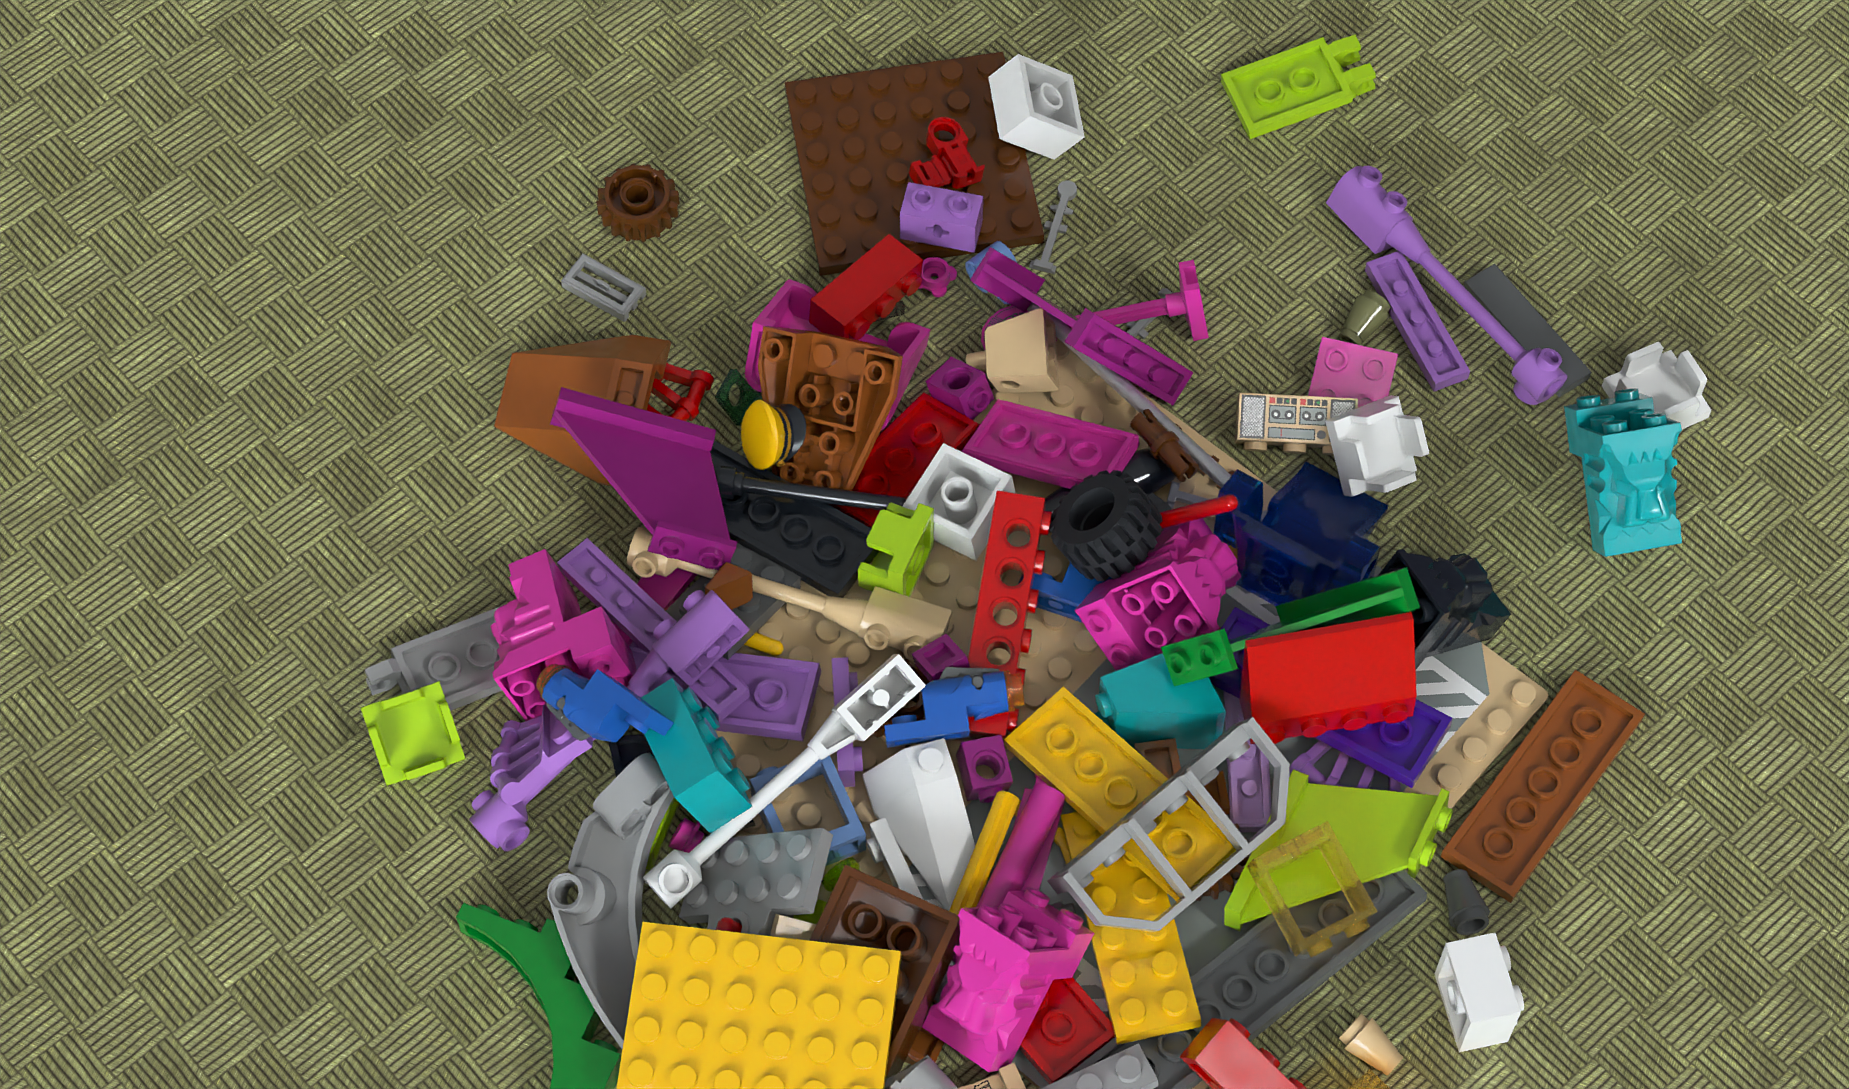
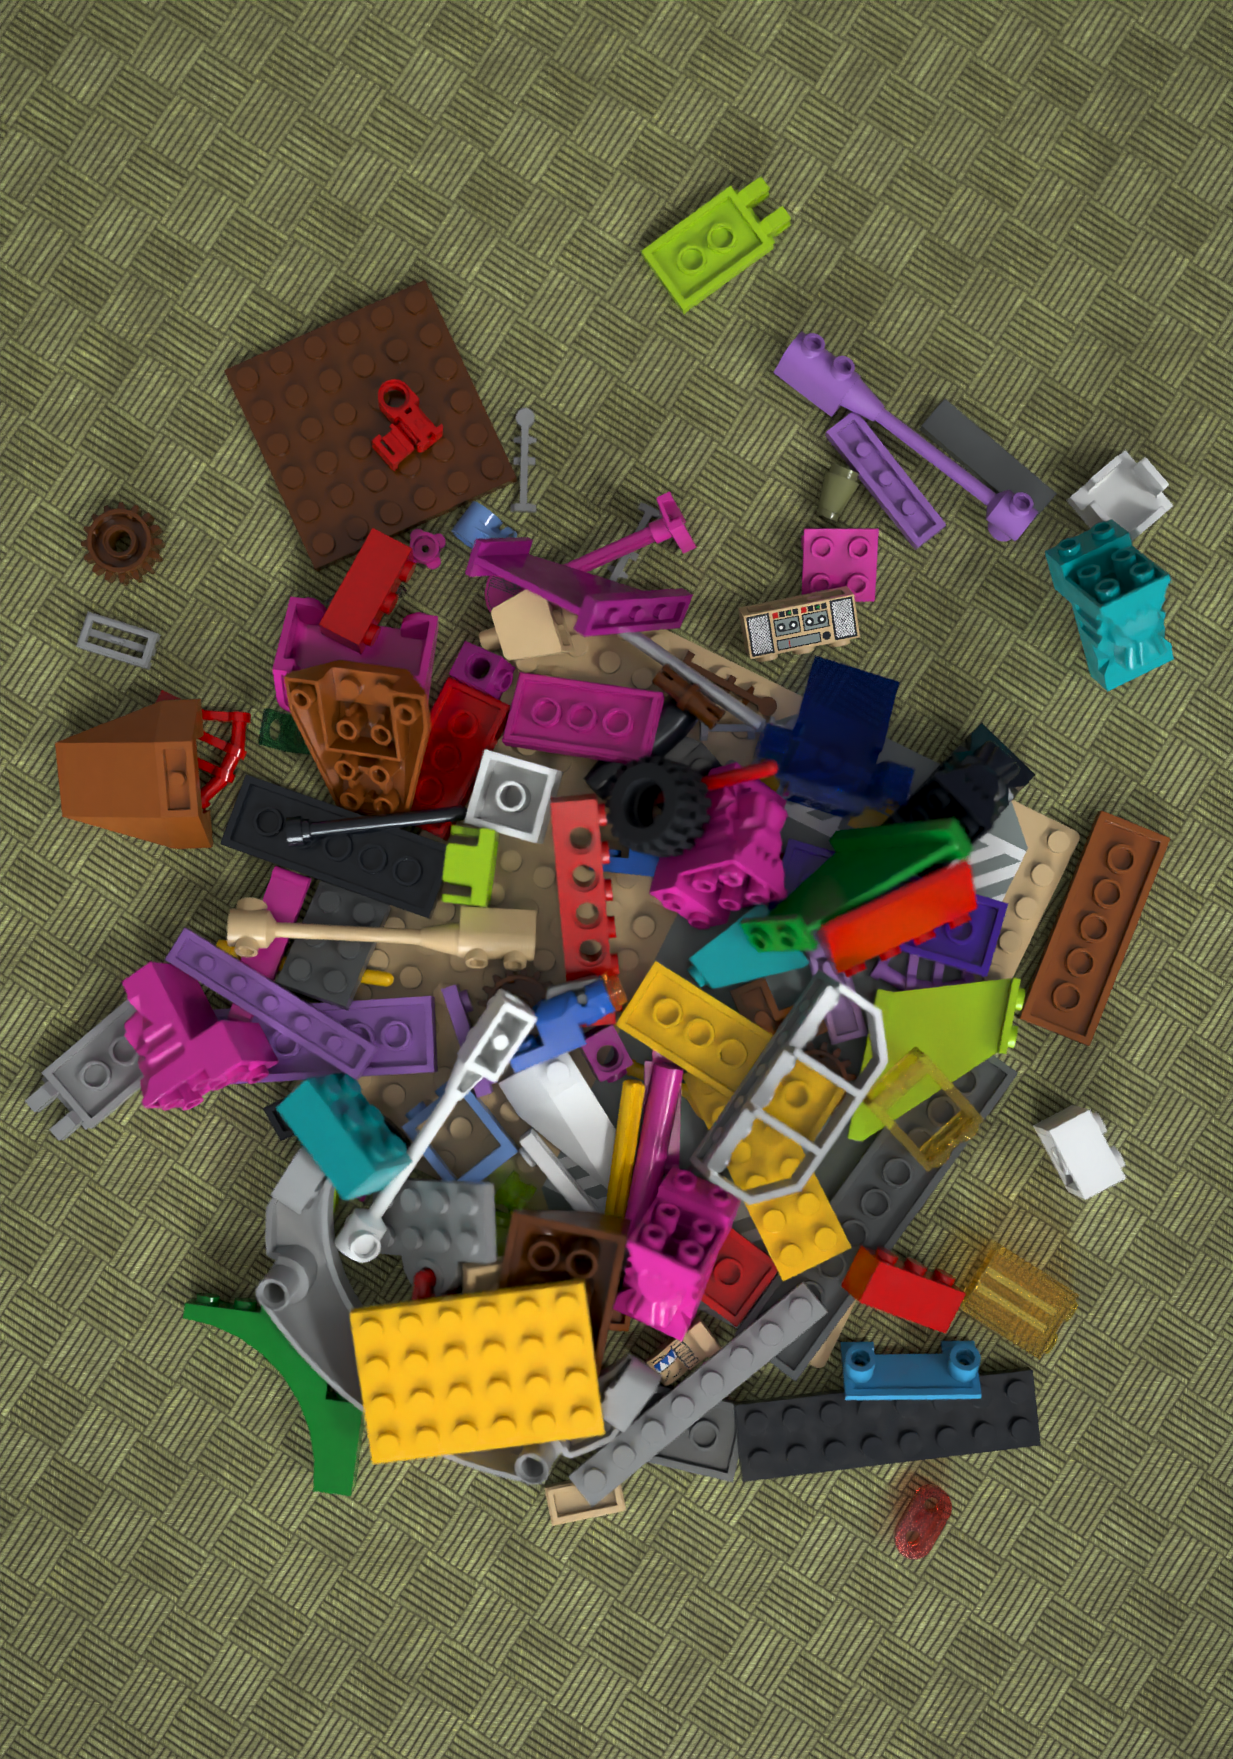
camera: 20 degrees left, 25 degrees up
lime panel [360,681,466,786] -> none
medium lavender bar [469,589,750,851] -> none
medium lavender plate [490,705,593,805] -> none
blue plate [536,664,674,742] -> none
magenta piece [550,387,737,570] -> none
dark orange slope [705,562,753,610] -> none
yellow piece [741,400,806,470] -> none
medium lavender brick [900,182,983,253] -> none
magenta plate [912,634,970,682] -> none
white brick [988,54,1085,160] -> none
white panel [1325,395,1429,497] -> none
tan cone [1338,1013,1404,1076] -> none
dark grey cone [1443,869,1490,935] -> none

